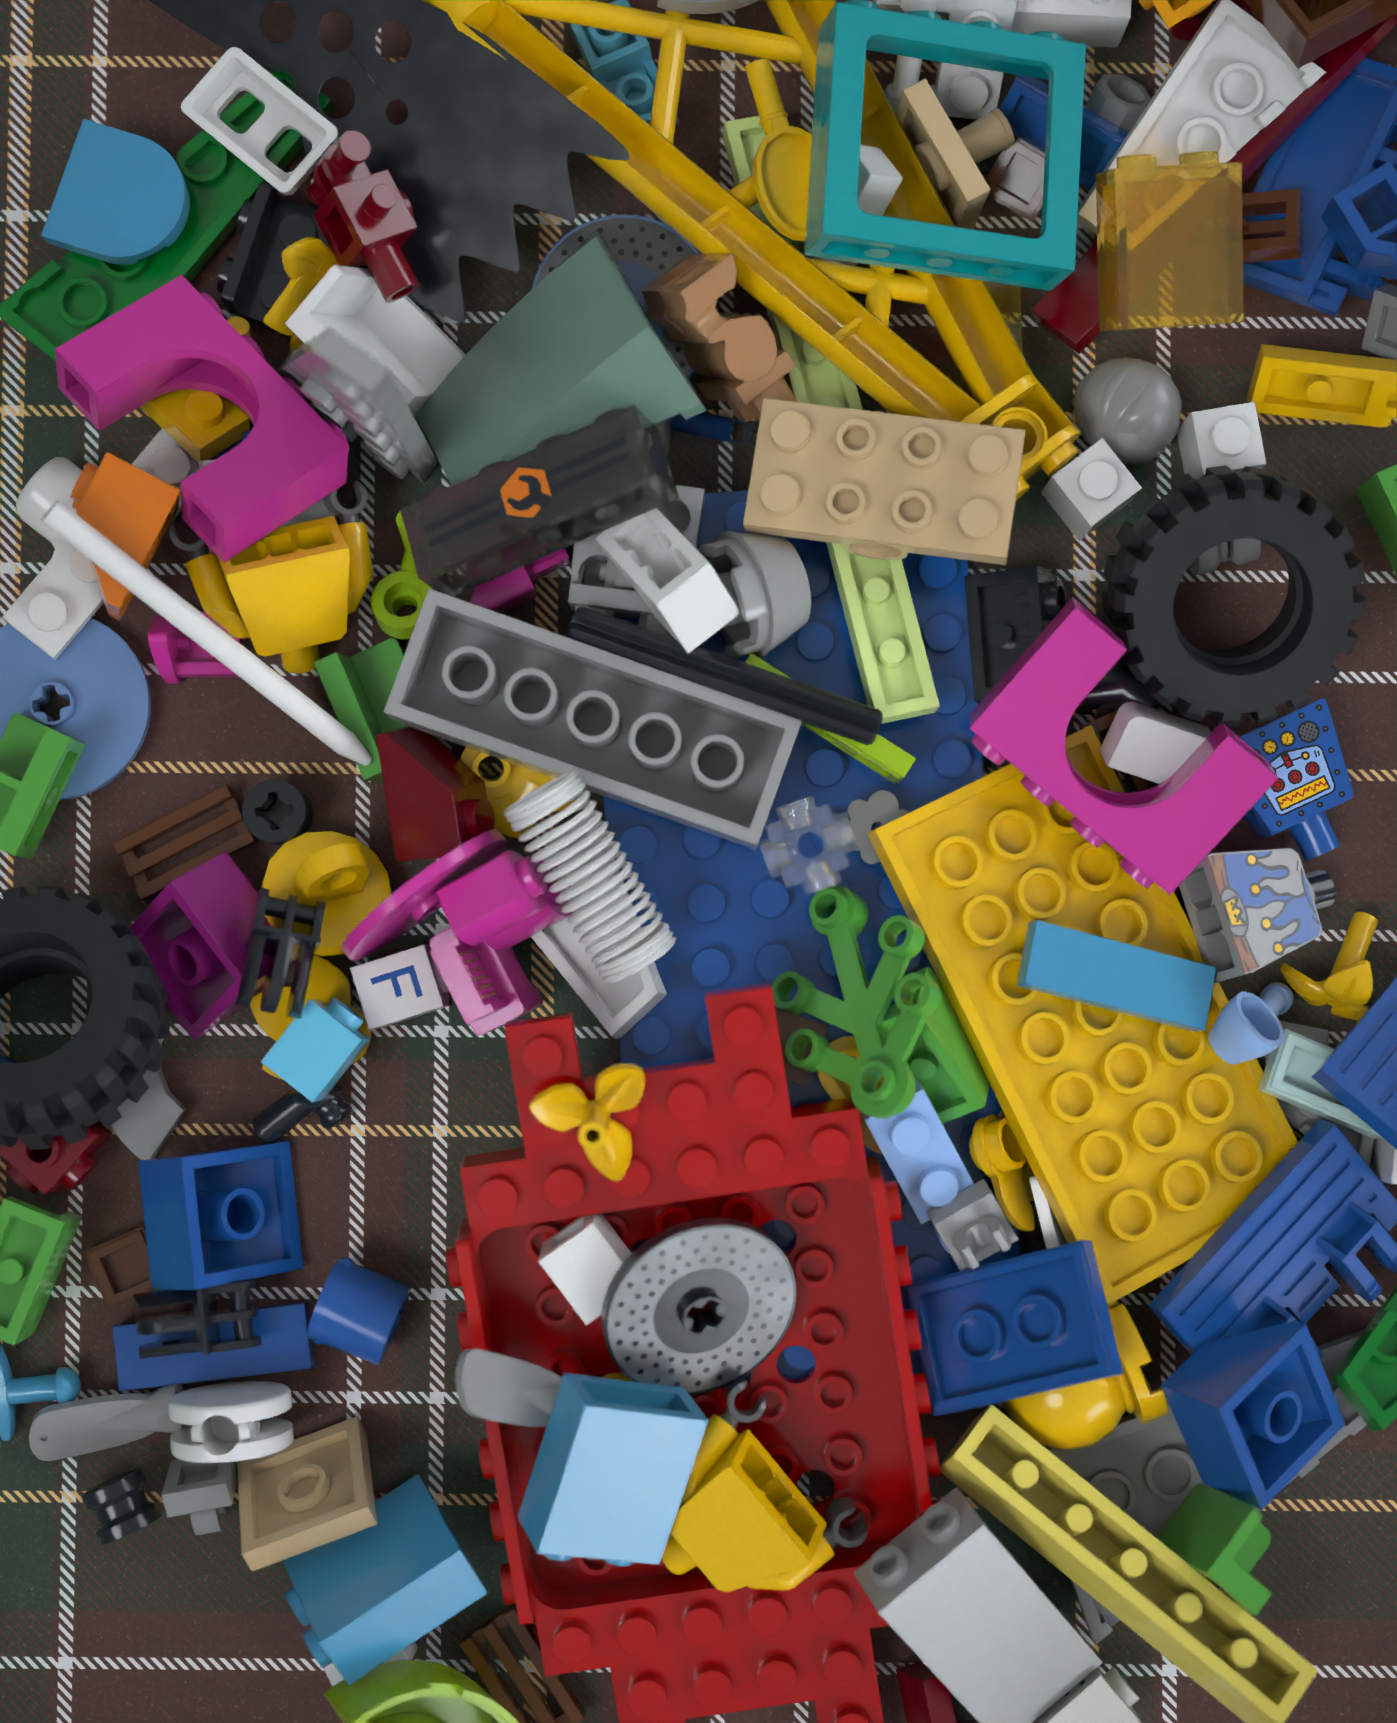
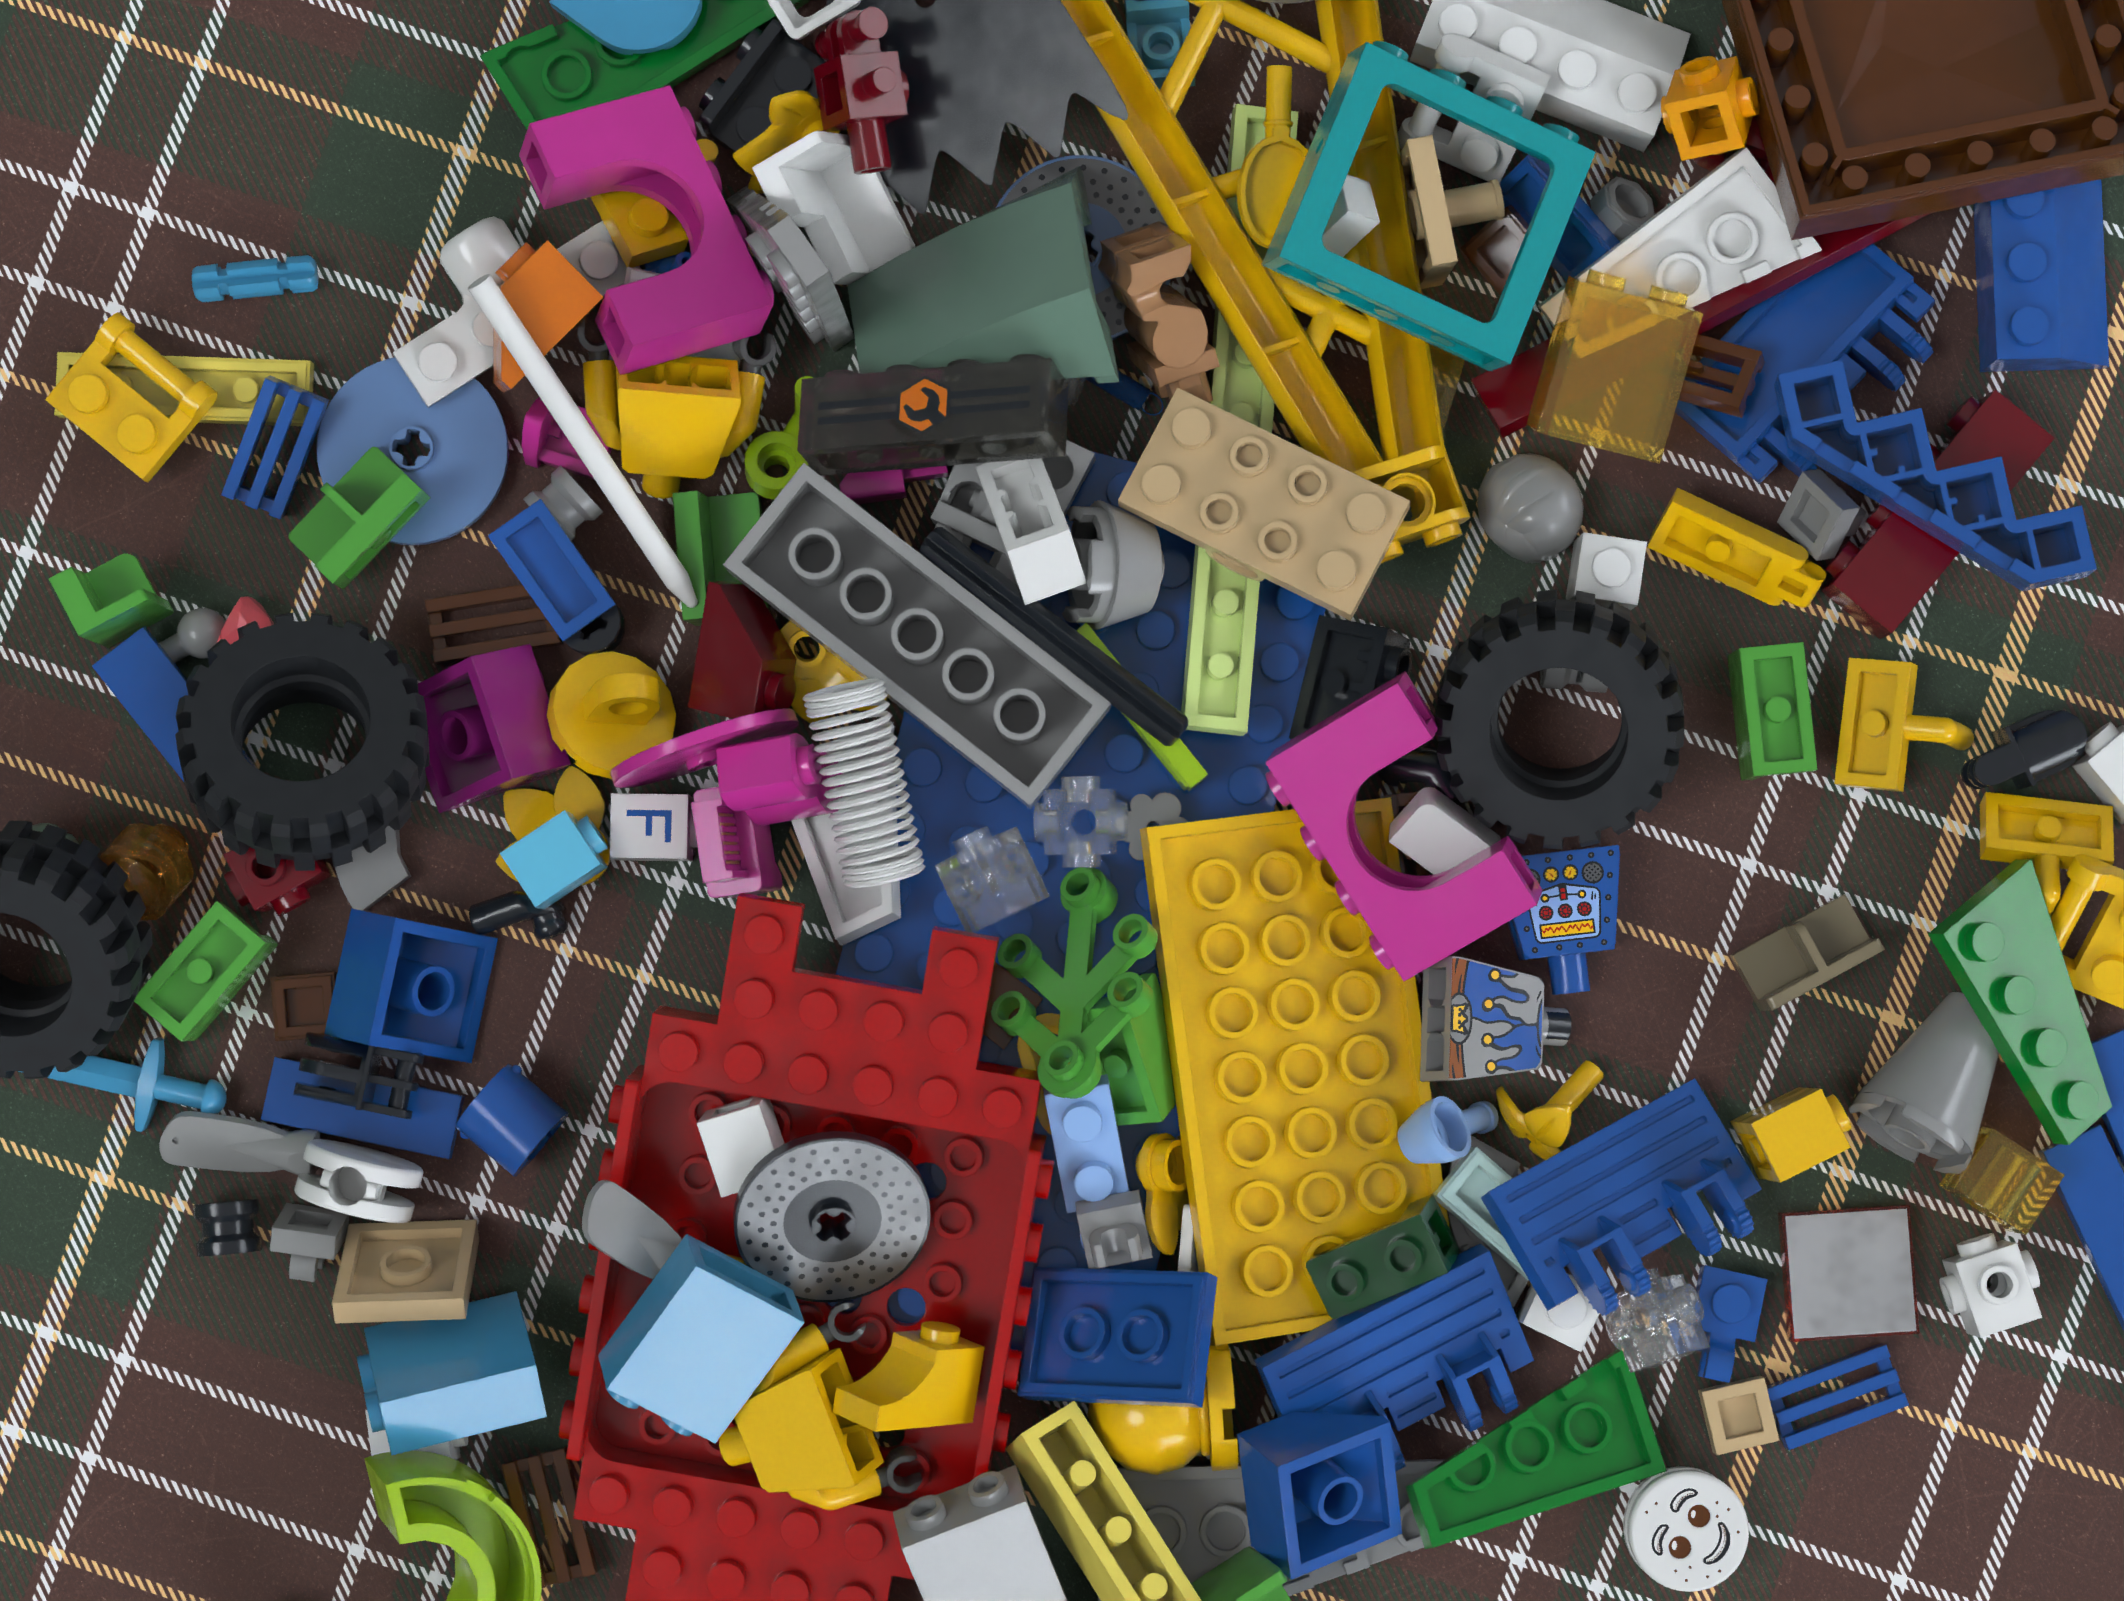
camera: 20 degrees right, 0 degrees up
black arm [236,887,326,1019] -> none
yellow plant [529,1063,645,1182] -> none
dark azure tile [1017,920,1216,1032] -> none
white brick [1041,438,1142,542] -> none
none -> blue tile [488,499,617,641]
none -> light grey wheel [523,465,603,541]
none -> yellow arch [832,1321,985,1432]
none -> clear brick [934,826,1050,933]
none -> dark green bracket [1306,1194,1461,1319]

